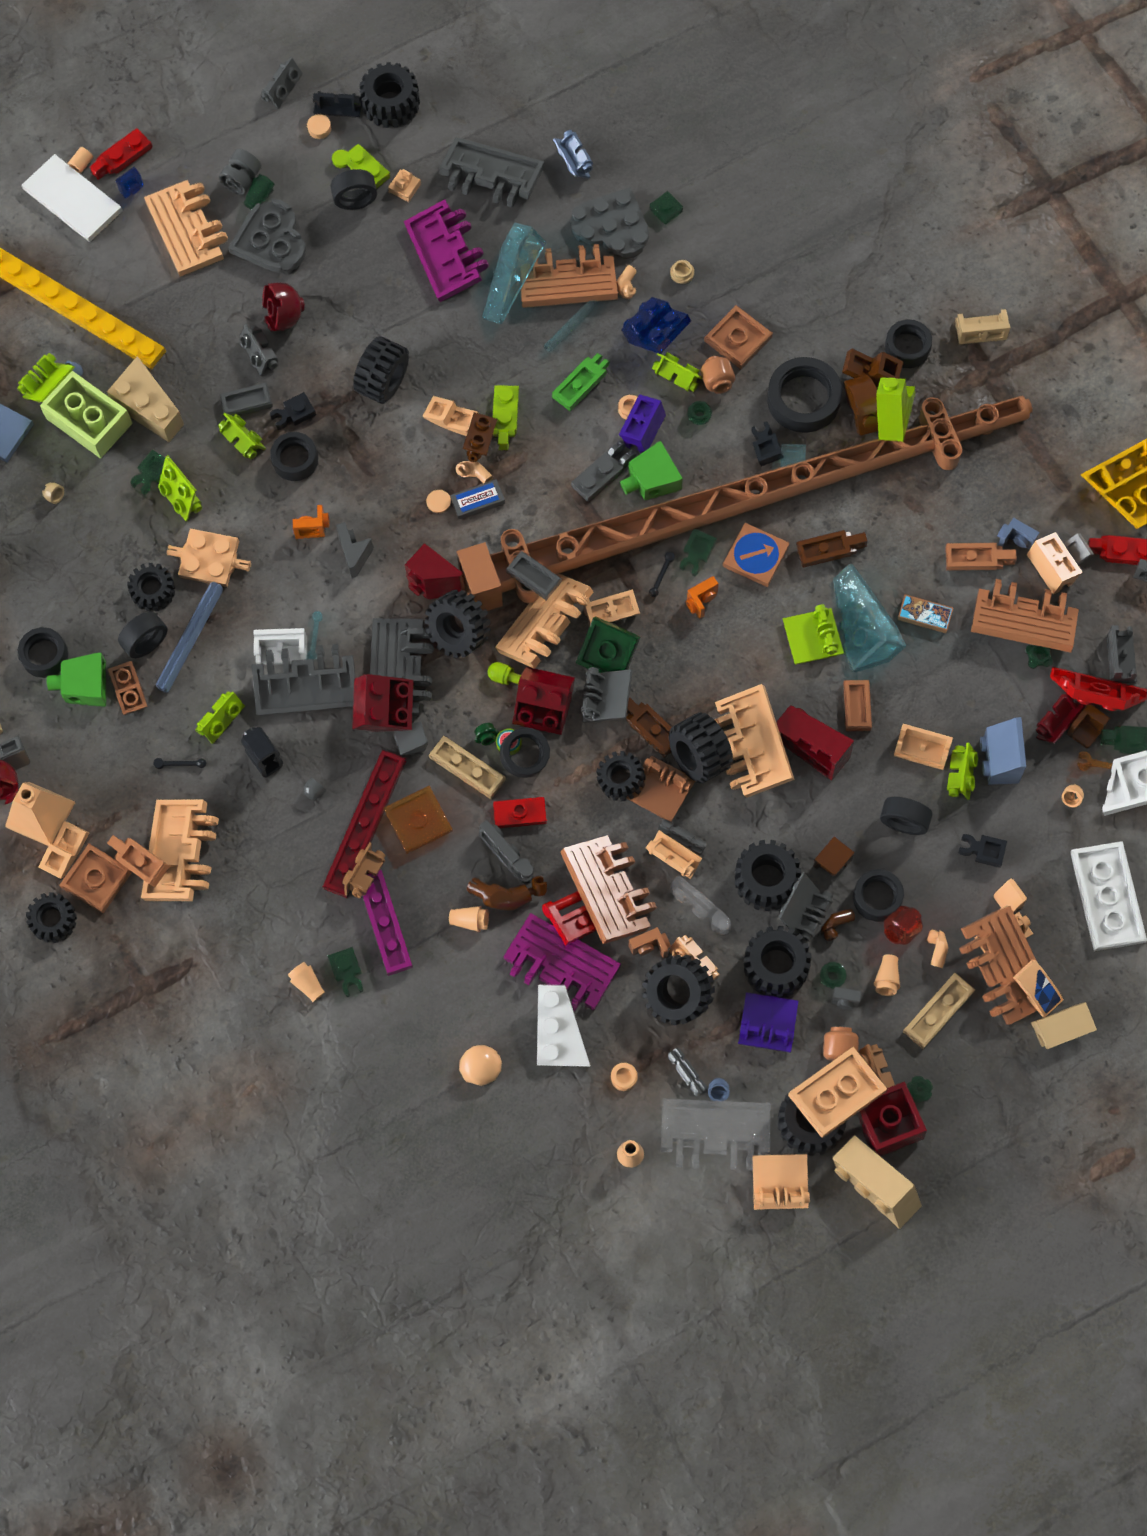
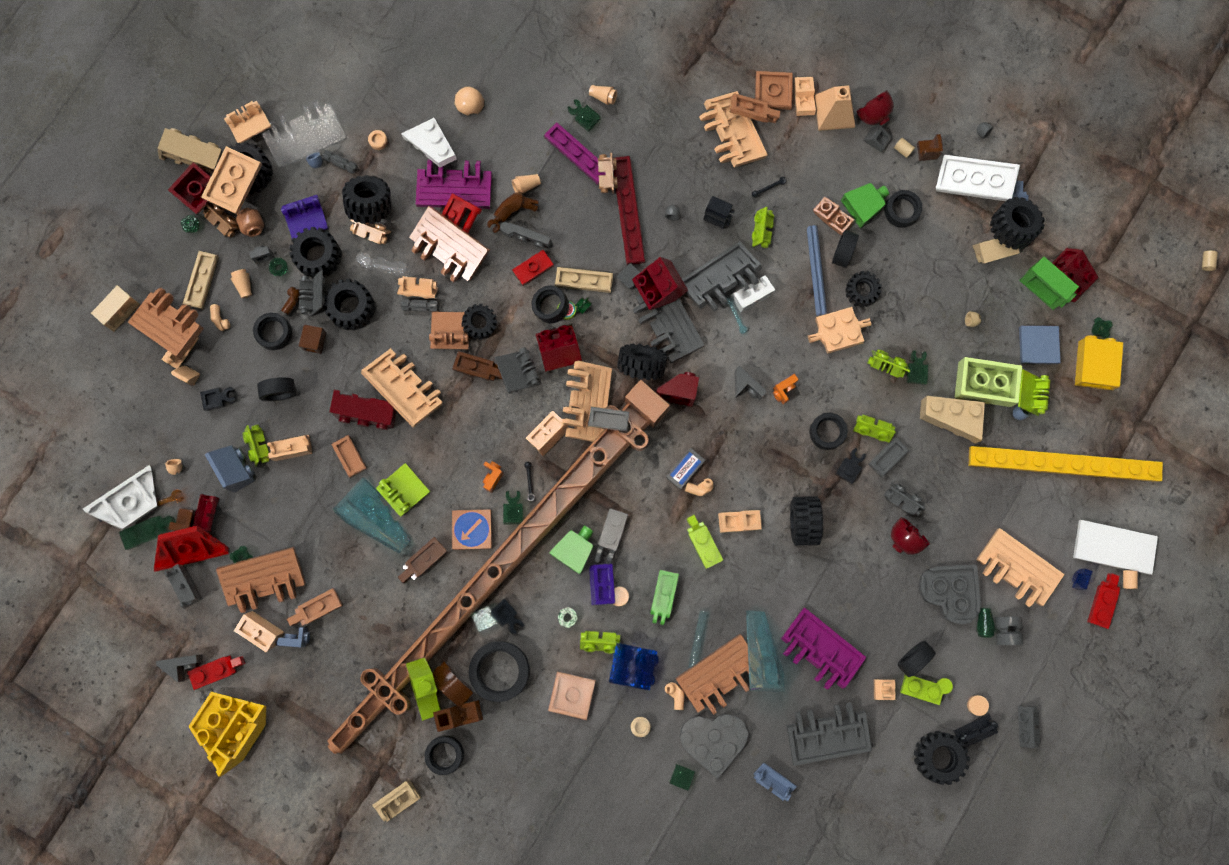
camera: 145 degrees right, 10 degrees up
black tyre [26,892,77,943] -> none
clear orange plate [383,785,453,854] -> none
light nougat piece [426,490,451,513] -> none
reddish brown hinge [463,412,497,462] -> none
lime cylinder [488,662,521,685] -> none
dark green plate [576,616,641,673] -> none
light nougat cone [617,1140,644,1168] -> none
nougat bracket [629,927,671,958] -> none
black tyre [669,712,733,784] -> none
nougat head [700,356,735,394] -> none
clear red head [884,906,923,945] -> none
tile [897,595,953,633] -> none
slope [1013,960,1064,1018] -> none
light grey plate [1063,533,1094,565] -> none
white tile [1070,841,1147,951] -> none

